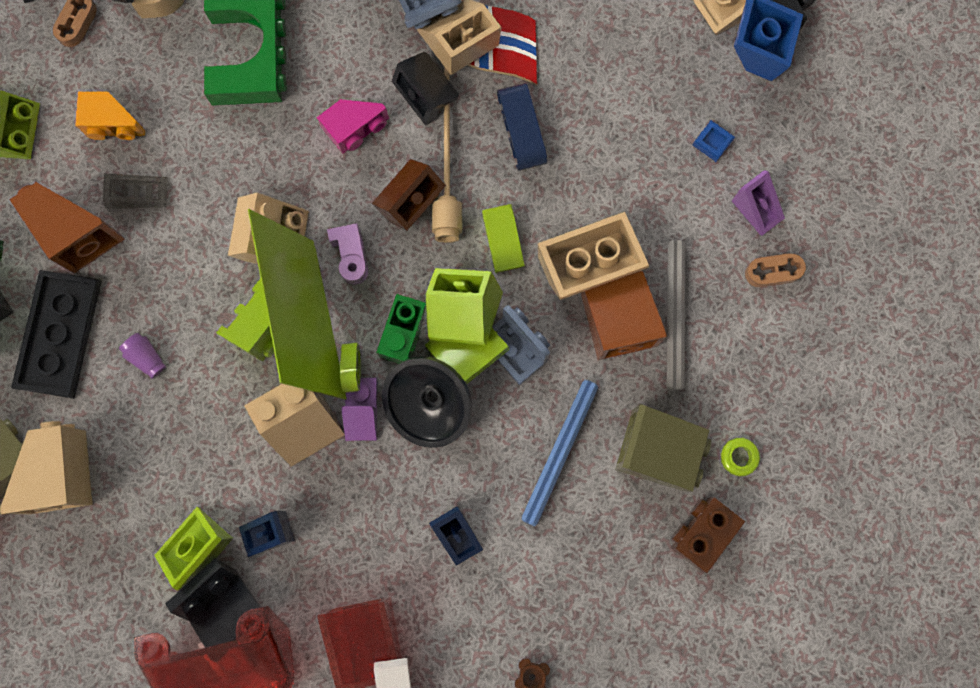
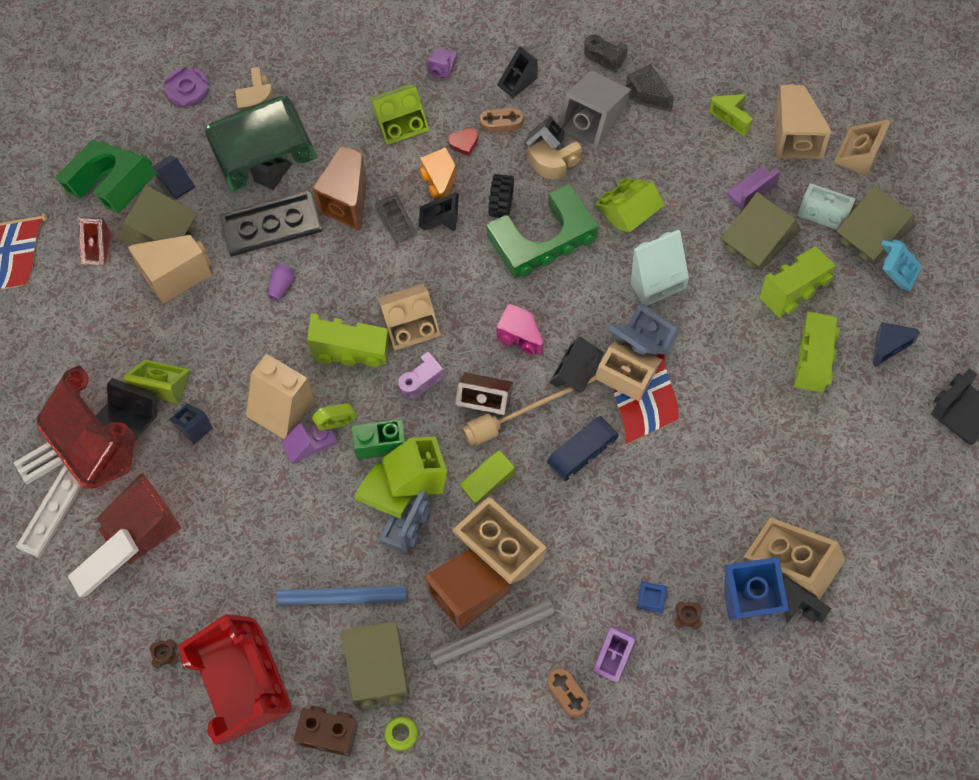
camera: 65 degrees right, 15 degrees down
lime piece [248,209,347,400] -> none
black dish [382,356,472,448] -> none
dark blue slope [429,506,483,566] -> none
none -> red windscreen [177,614,292,744]
none -> black slope [418,192,459,231]
none -> tile [448,128,478,156]
none -> black tyre [488,174,514,218]
none -> reddish brown plate [674,601,702,629]

